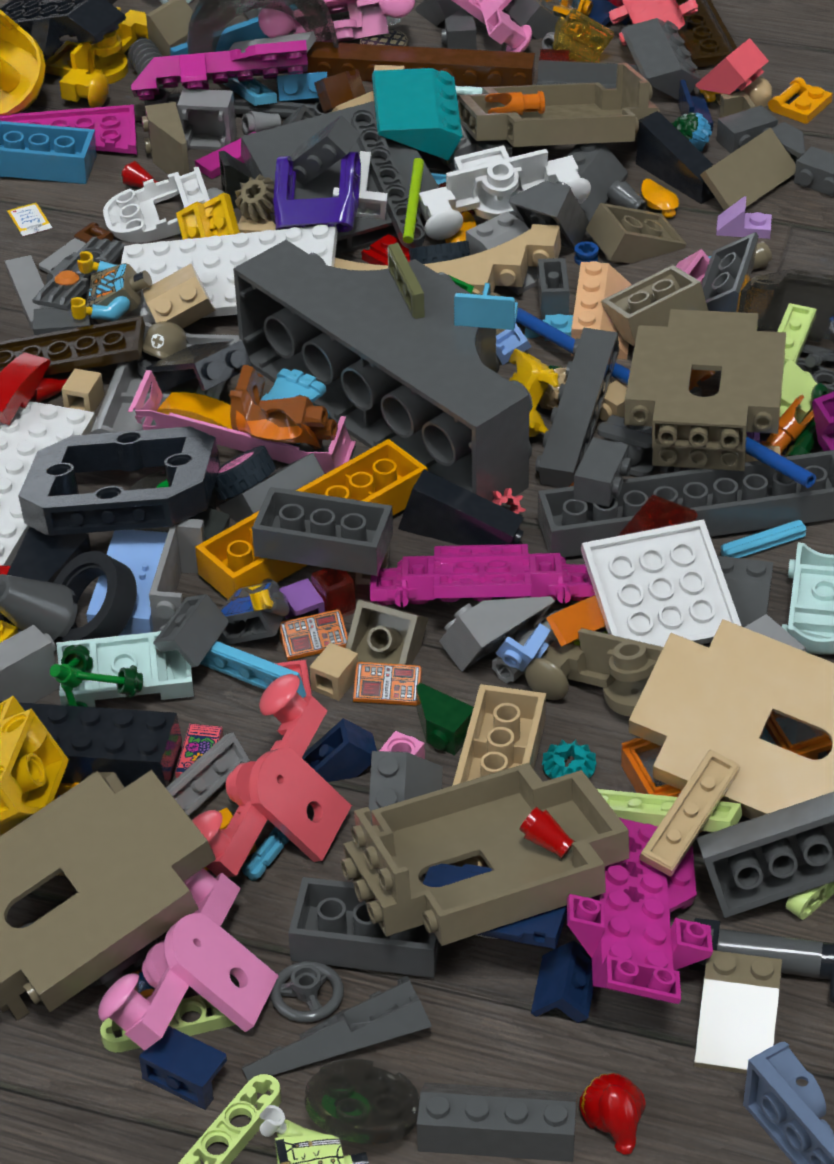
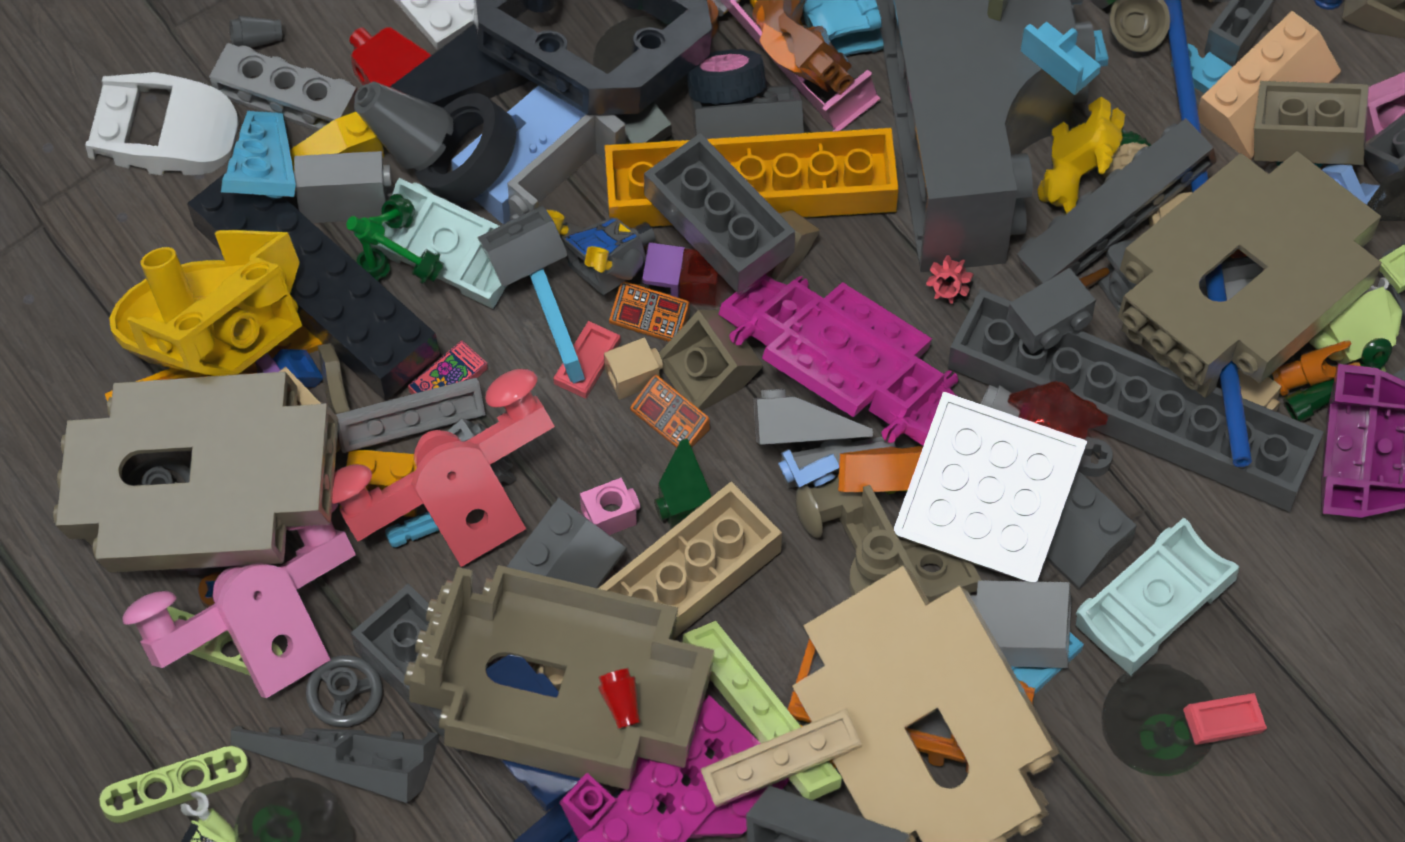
camera: 35 degrees right, 20 degrees up
dark blue panel [139,1026,227,1110] -> none
dark blue slope [302,718,377,782] -> none
black slope [398,469,524,545] -> none
light blue bracket [496,323,531,365] -> none
teal gear [542,739,596,779] -> none
medium azure axle [721,520,806,558] -> none

